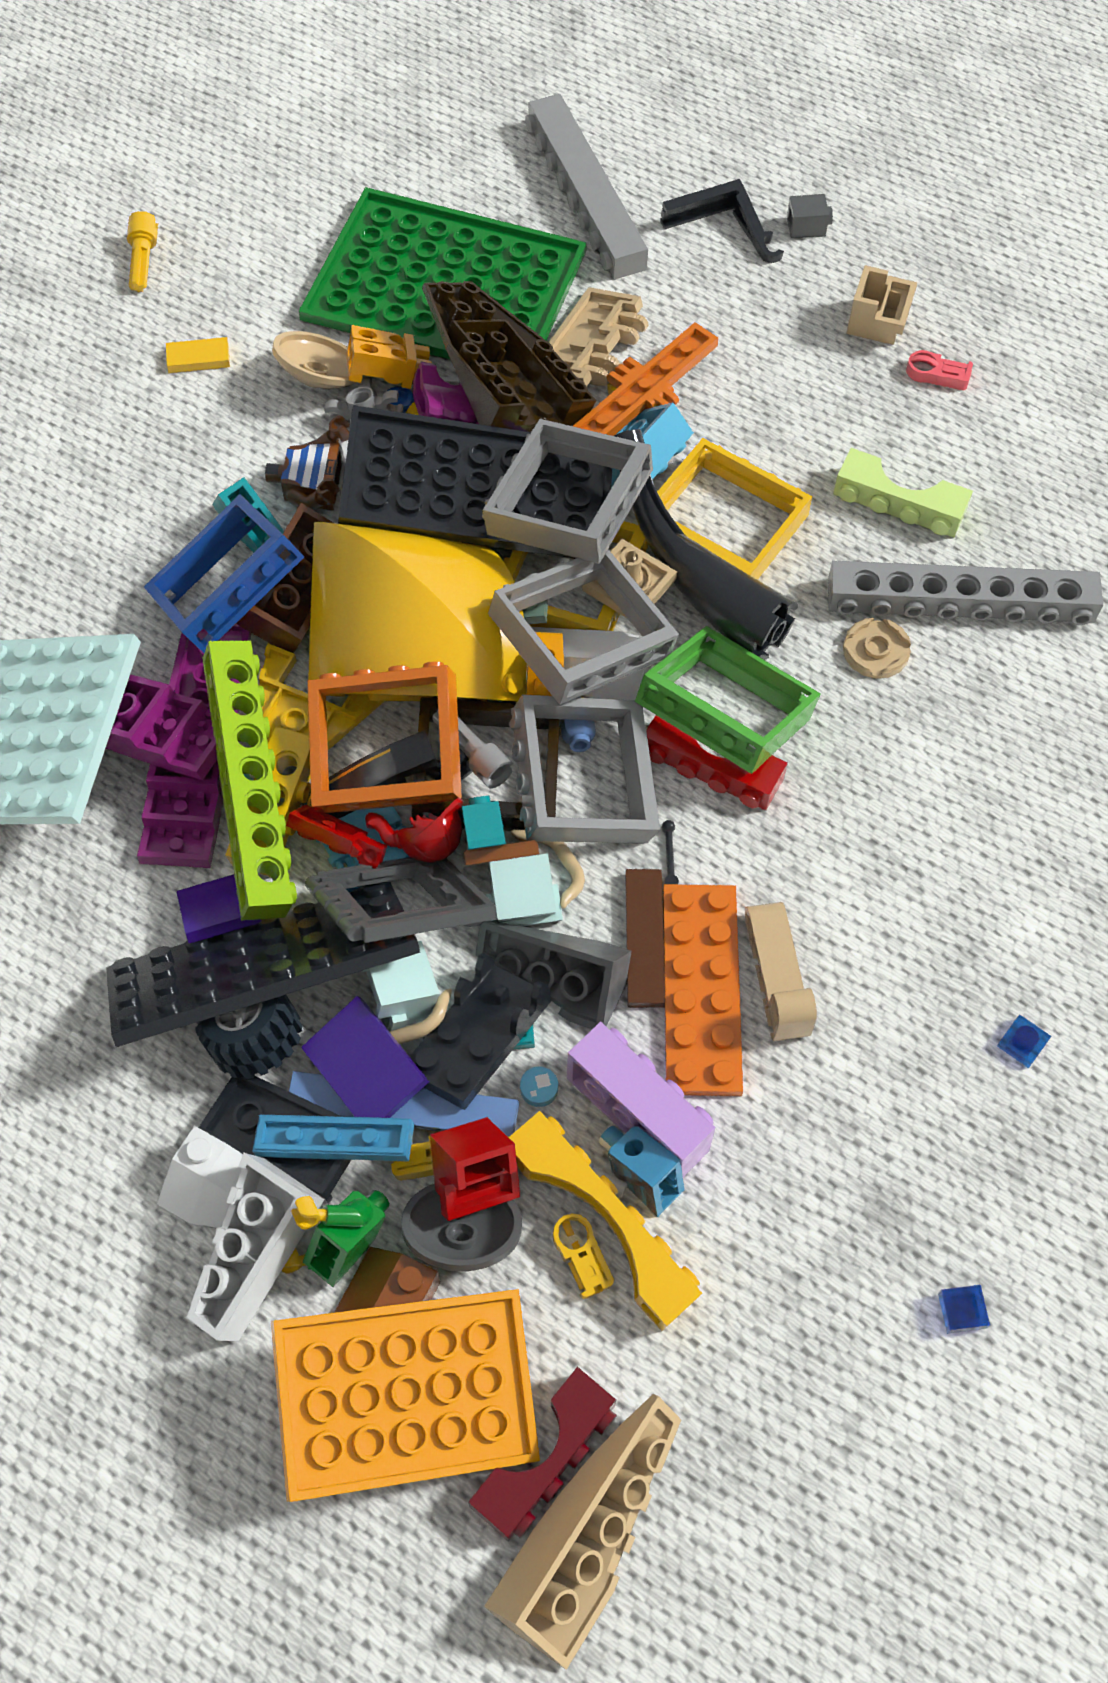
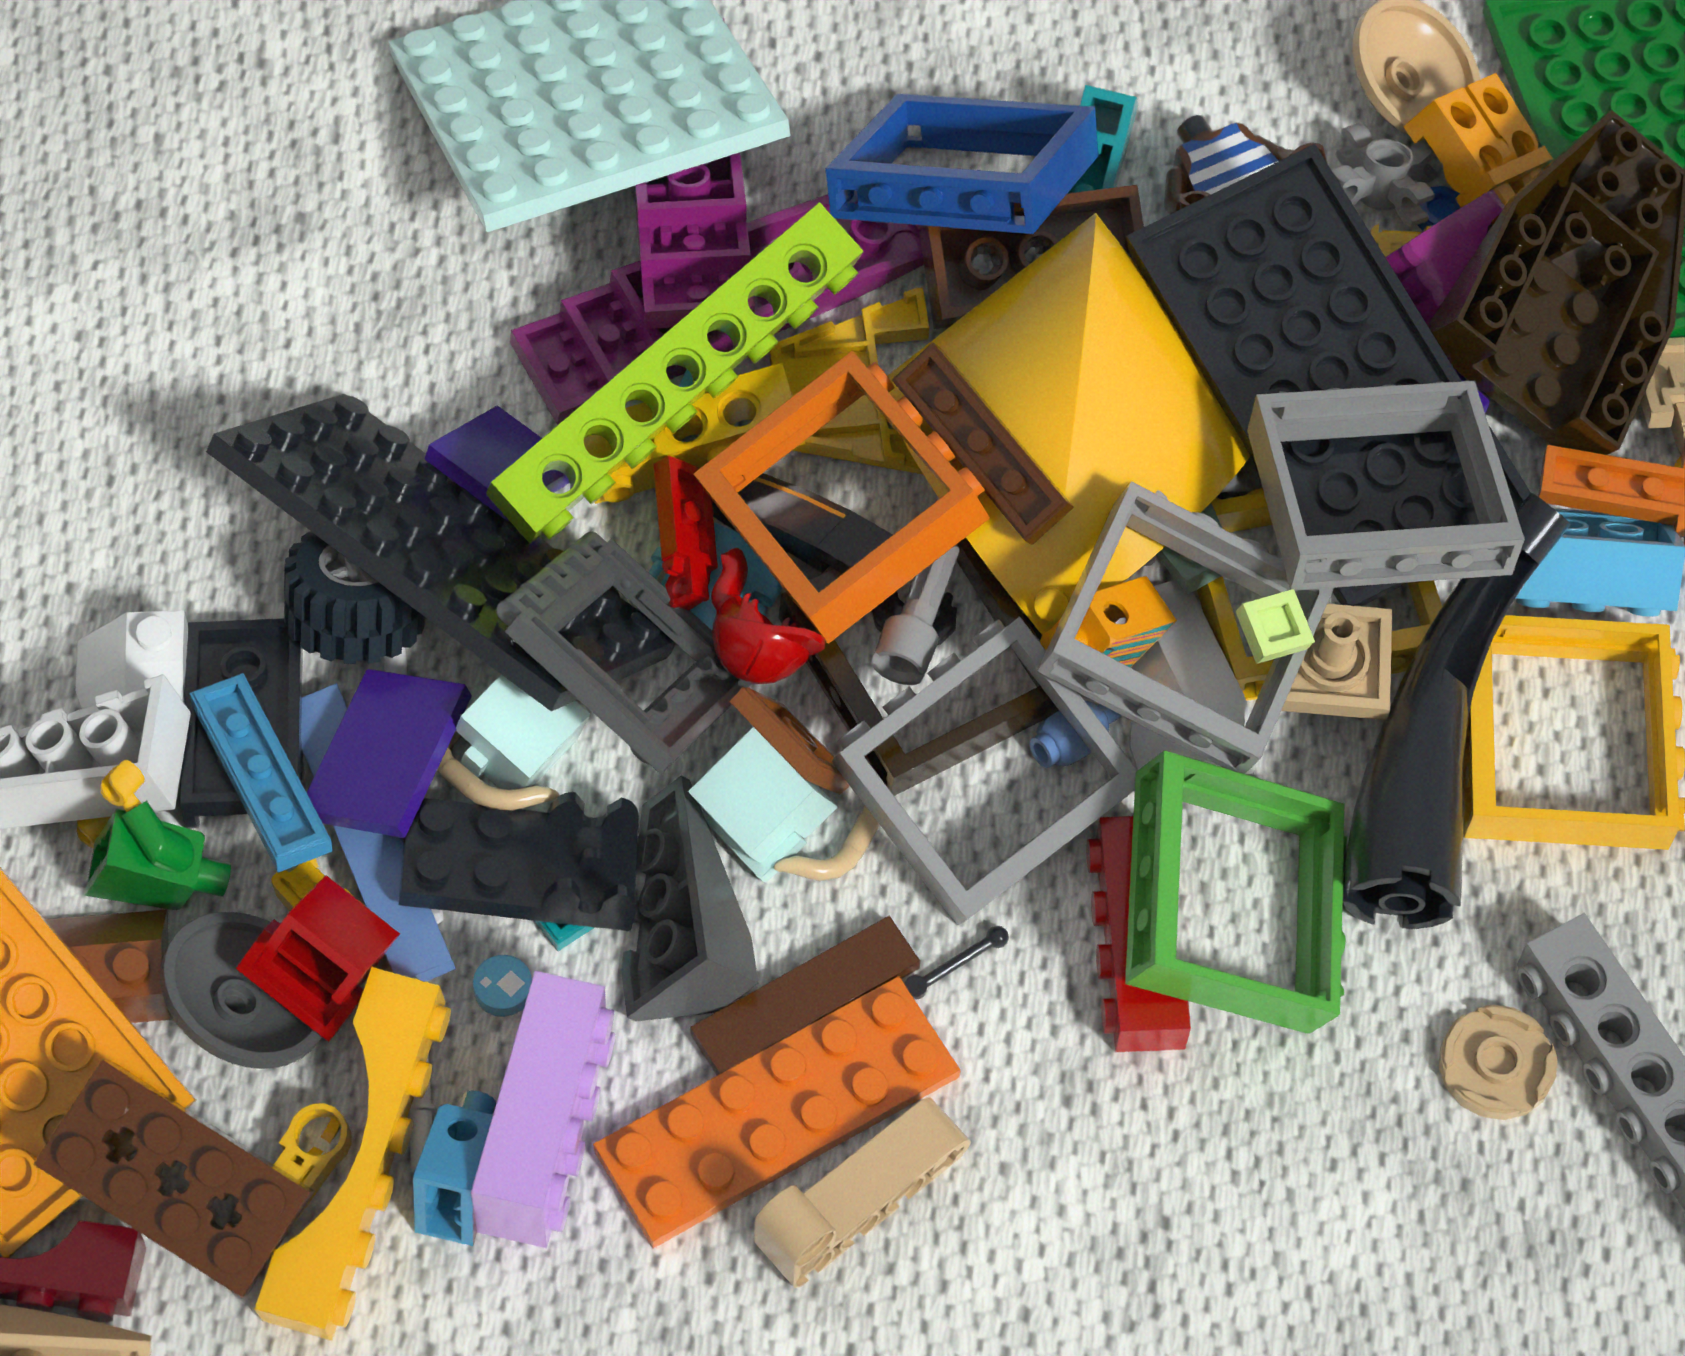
camera: 55 degrees right, 0 degrees up
teal slope [462,795,506,850] -> none
none -> reddish brown brick [33,1059,315,1298]
none -> reddish brown tile [892,342,1074,545]
none -> yellowish green plate [1235,589,1315,664]

